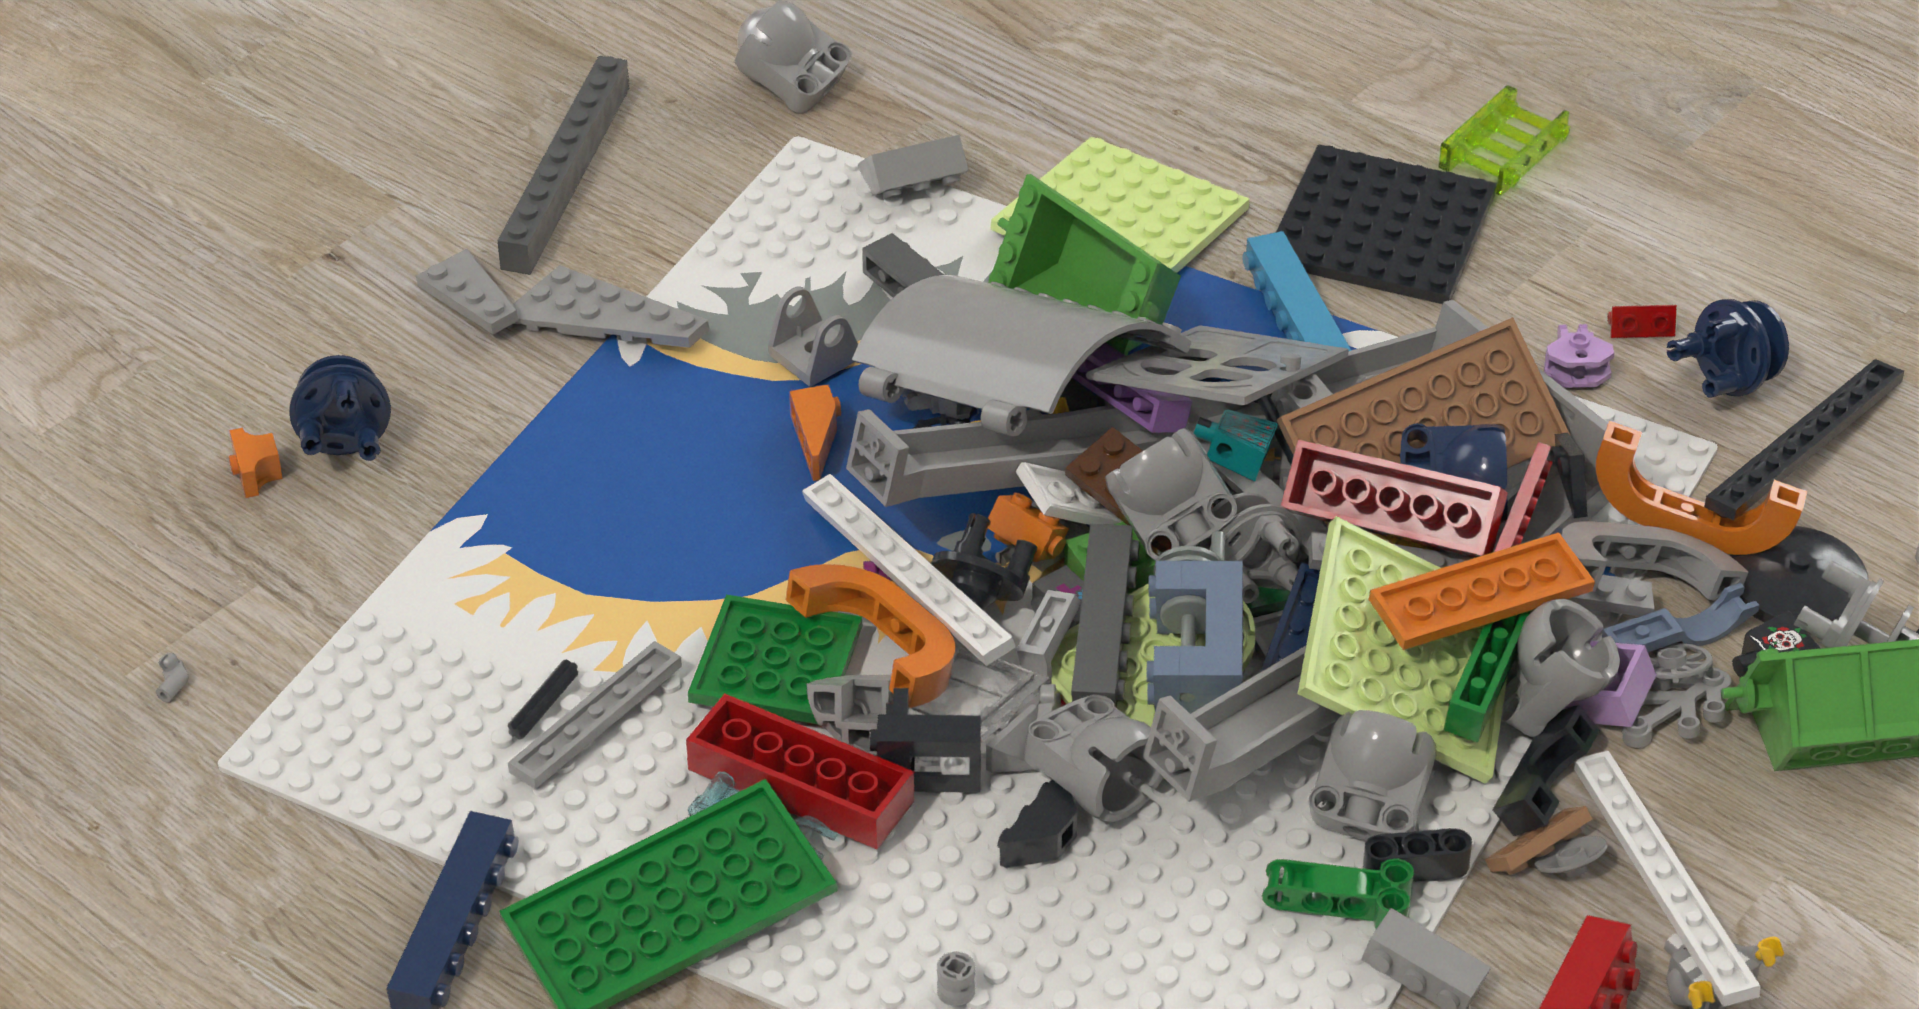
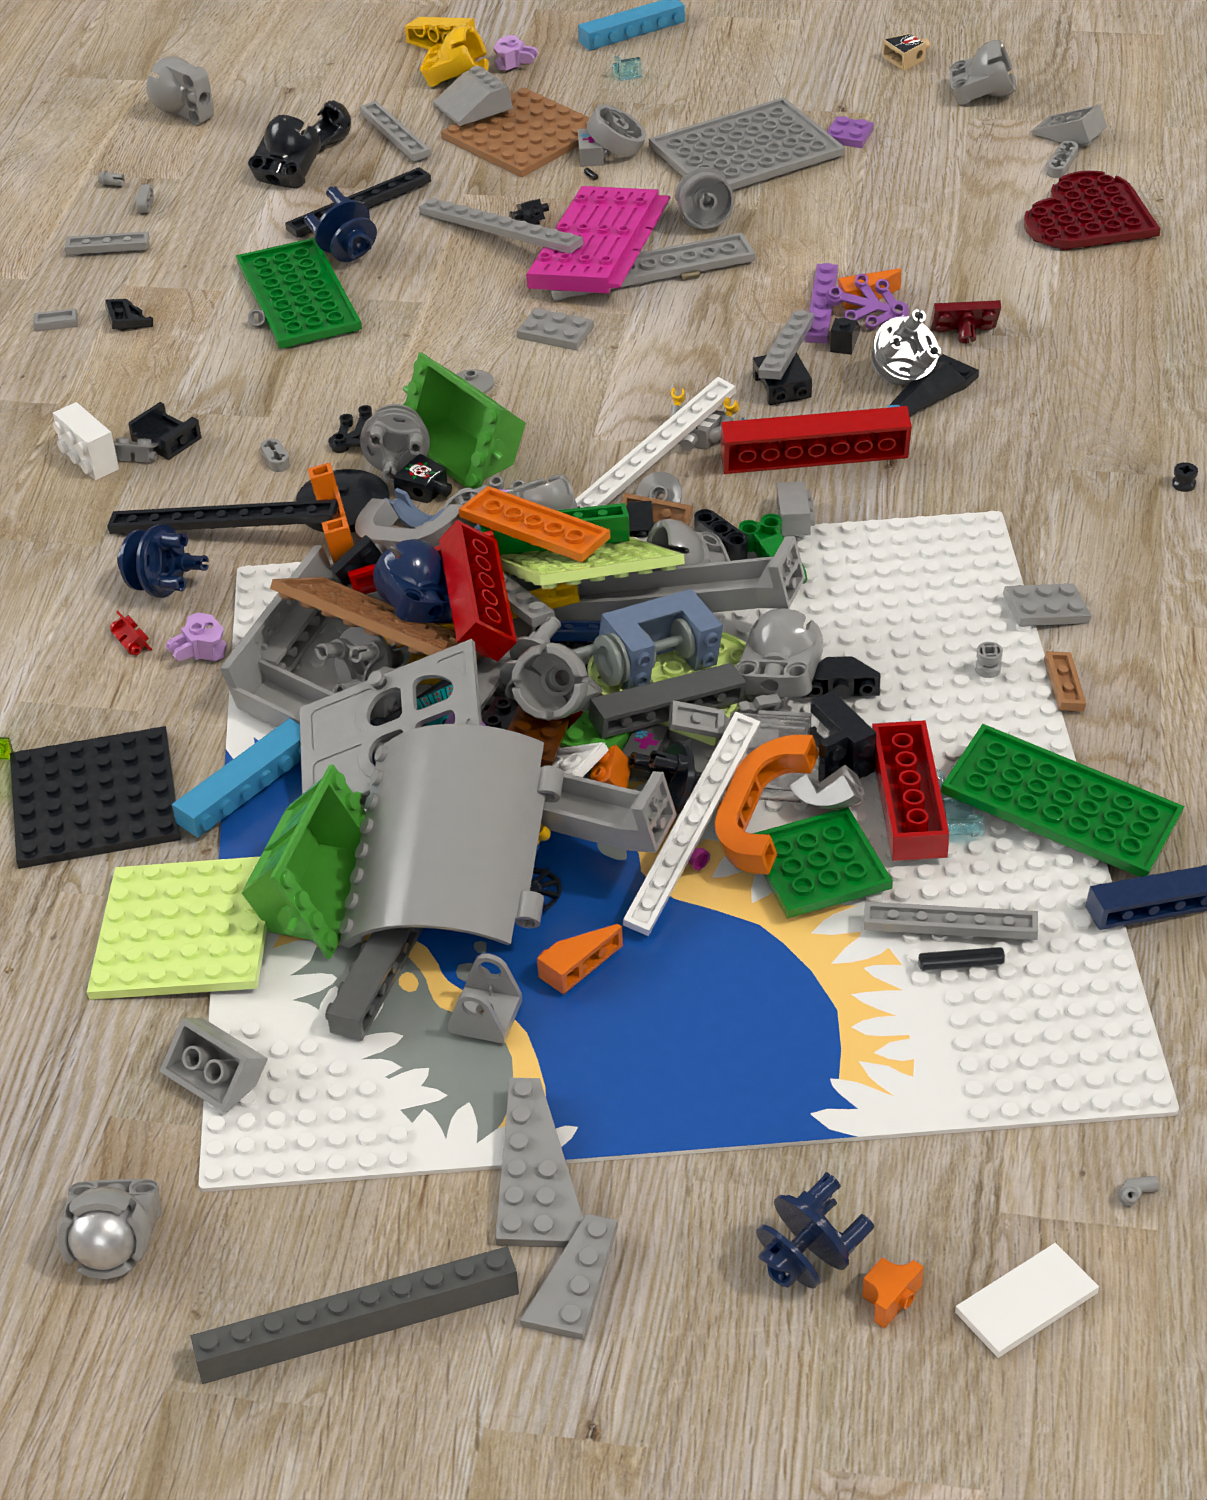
camera: 120 degrees left, 0 degrees up
none -> white tile [955,1243,1099,1358]

